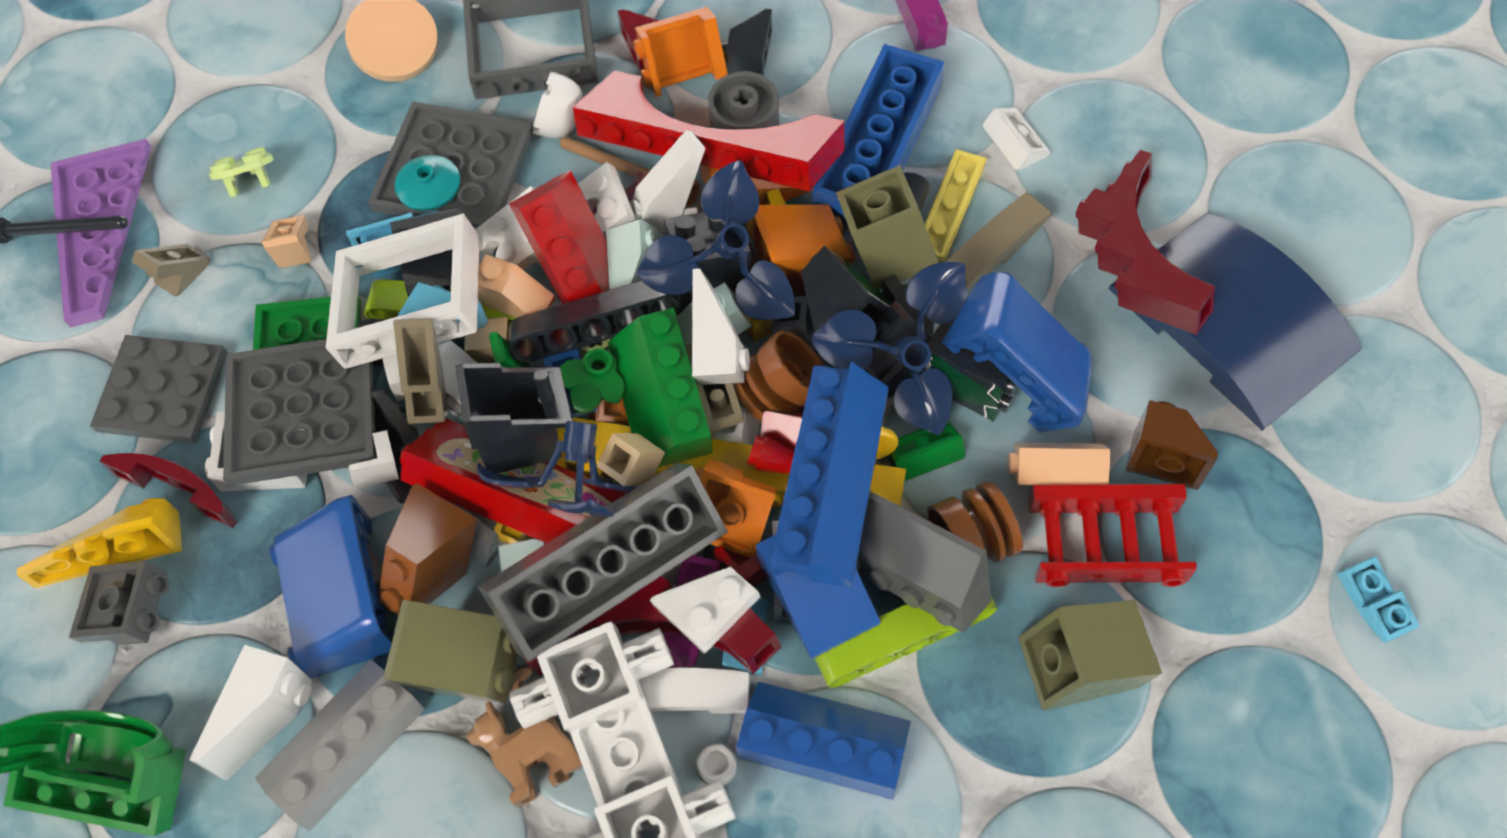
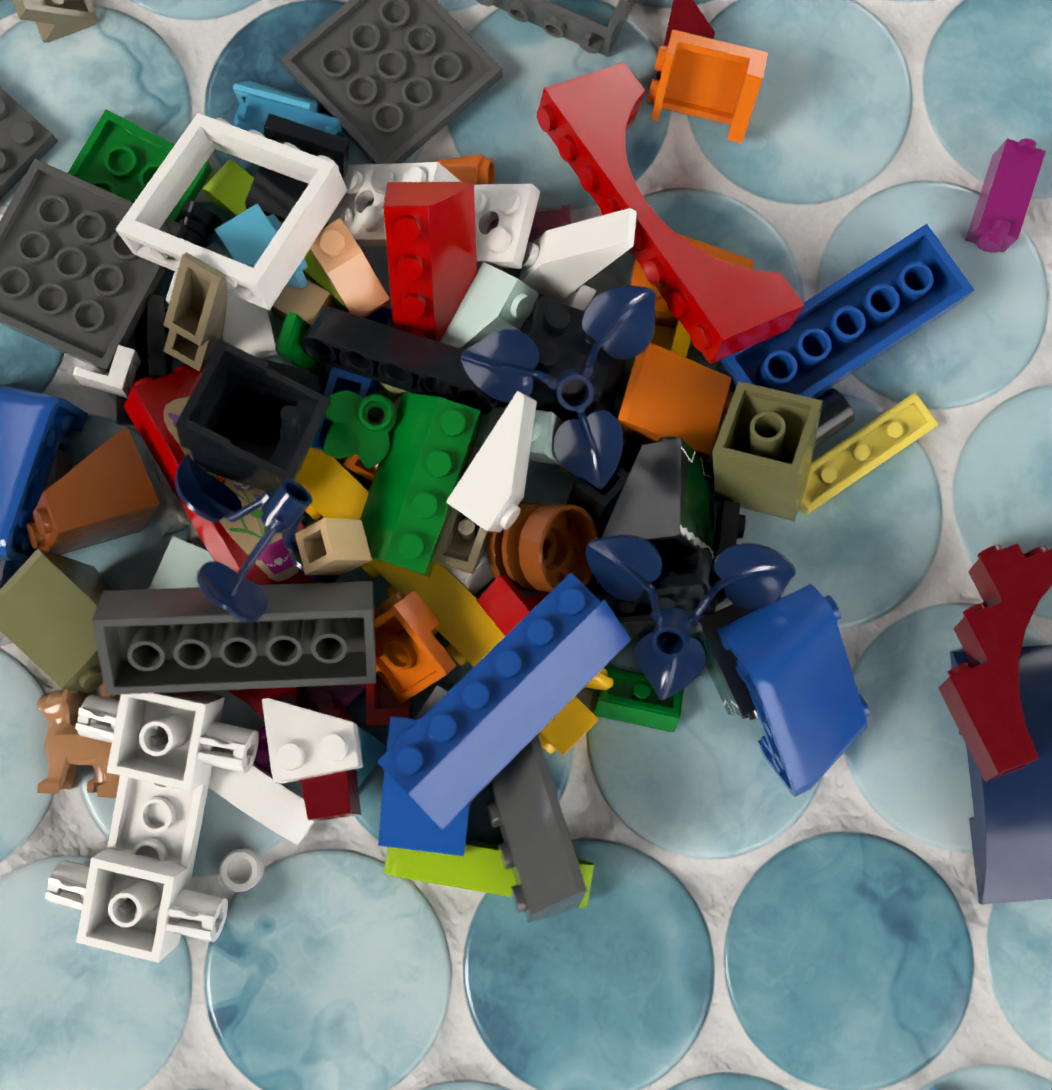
camera: 30 degrees right, 20 degrees up
light nougat slope [262,215,311,268] -> none
teal dish [395,155,461,211] -> none
white cylinder [532,71,583,139] -> none
medium nougat piece [560,137,700,206] -> none
dark grey wheel [708,71,779,130] -> none
black slope [722,9,773,76] -> none
blue slope [736,682,911,800] -> none
red cone [747,435,794,474] -> none
dark orange wheel [926,480,1023,563] -> none
dark tan slope [946,192,1052,292] -> none
white slope [983,108,1051,170] -> none
light nougat brick [1007,442,1110,485] -> none
olive slope [1018,600,1163,711] -> none
red fence [1028,484,1197,587] -> none
reddish brown slope [1125,400,1218,490] -> none

